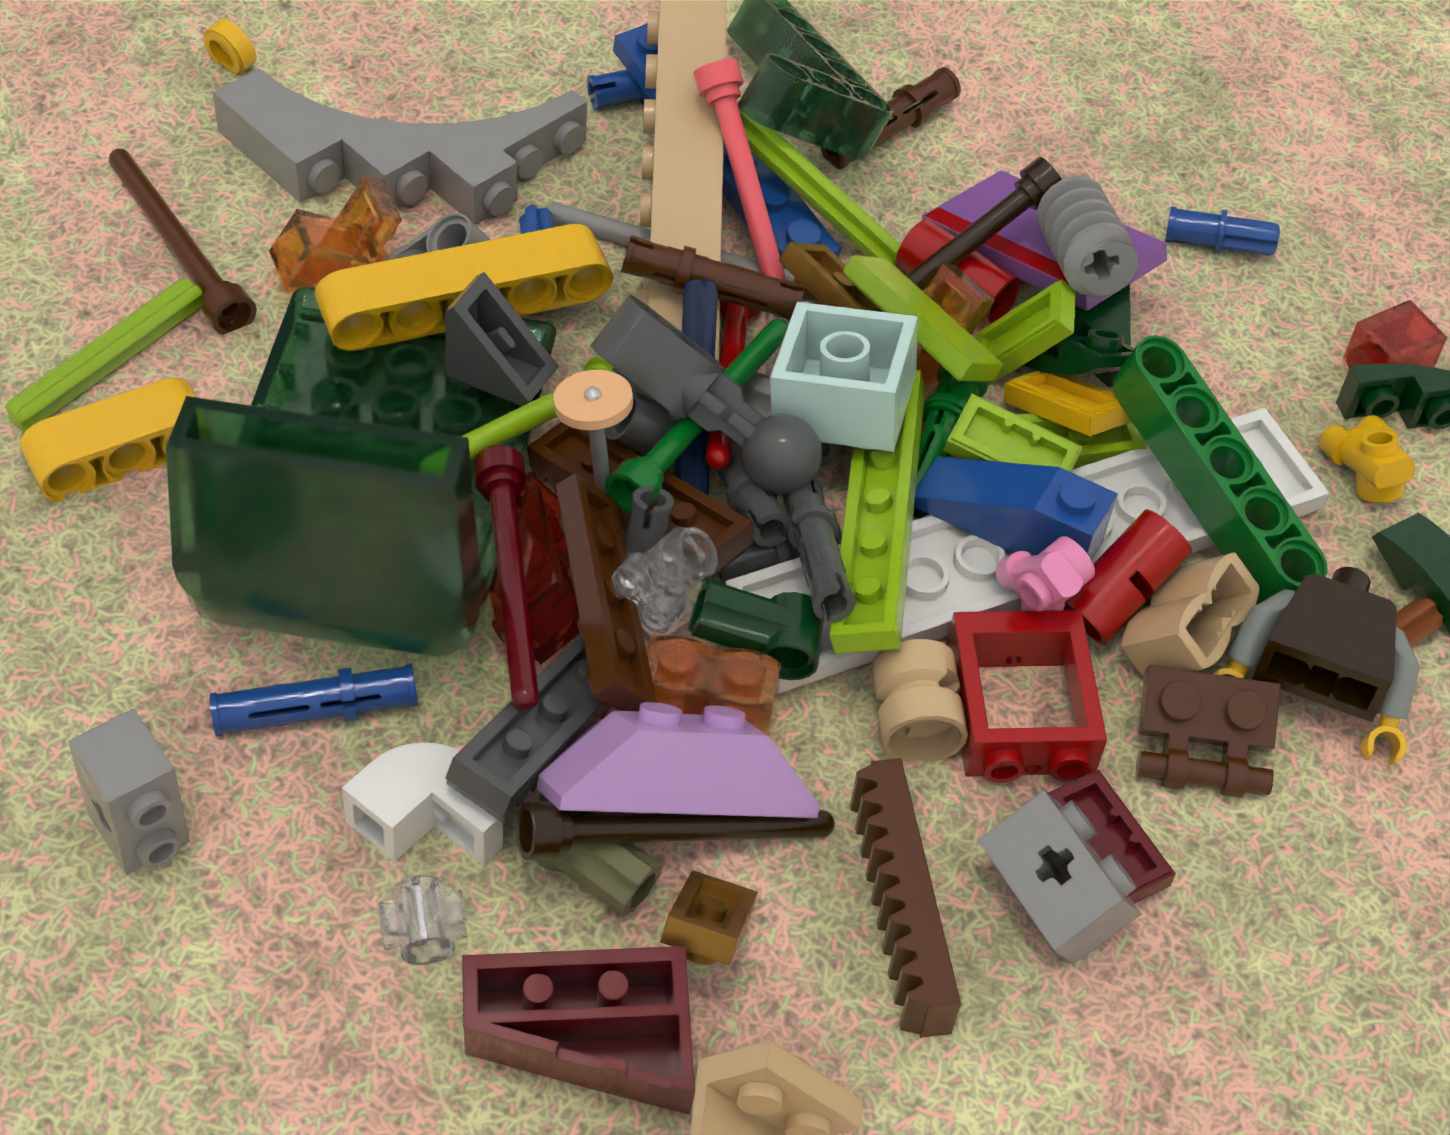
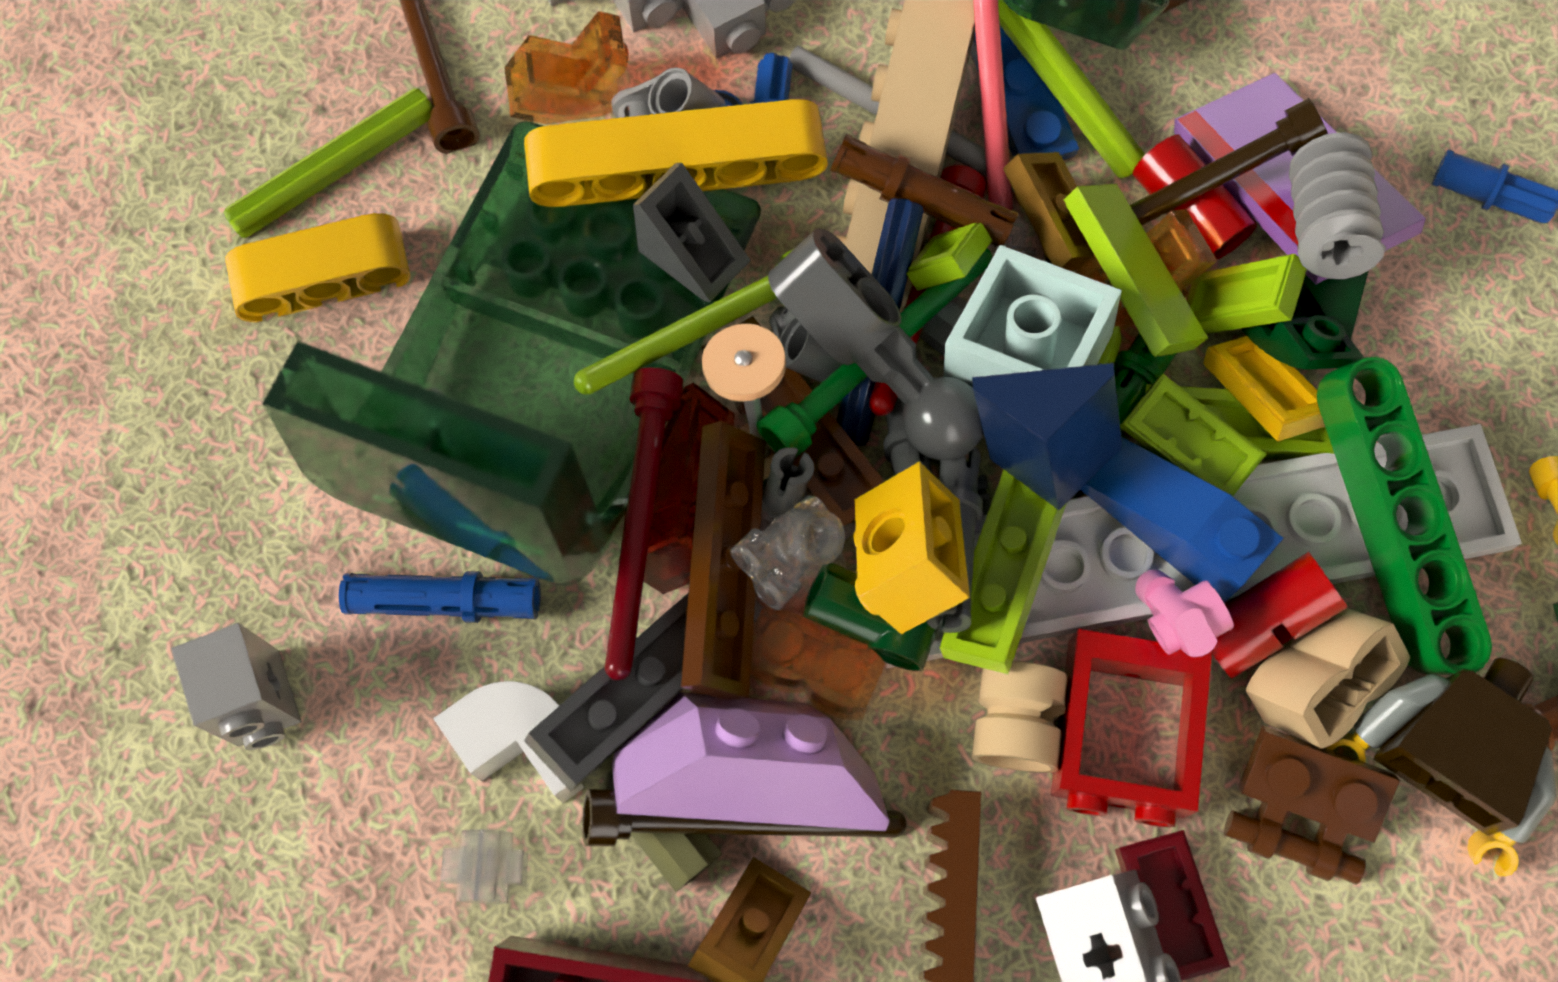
camera: 20 degrees right, 20 degrees up
none -> yellow brick [853,461,970,634]
none -> lime tile [906,223,992,291]
none -> dark blue slope [973,363,1122,510]

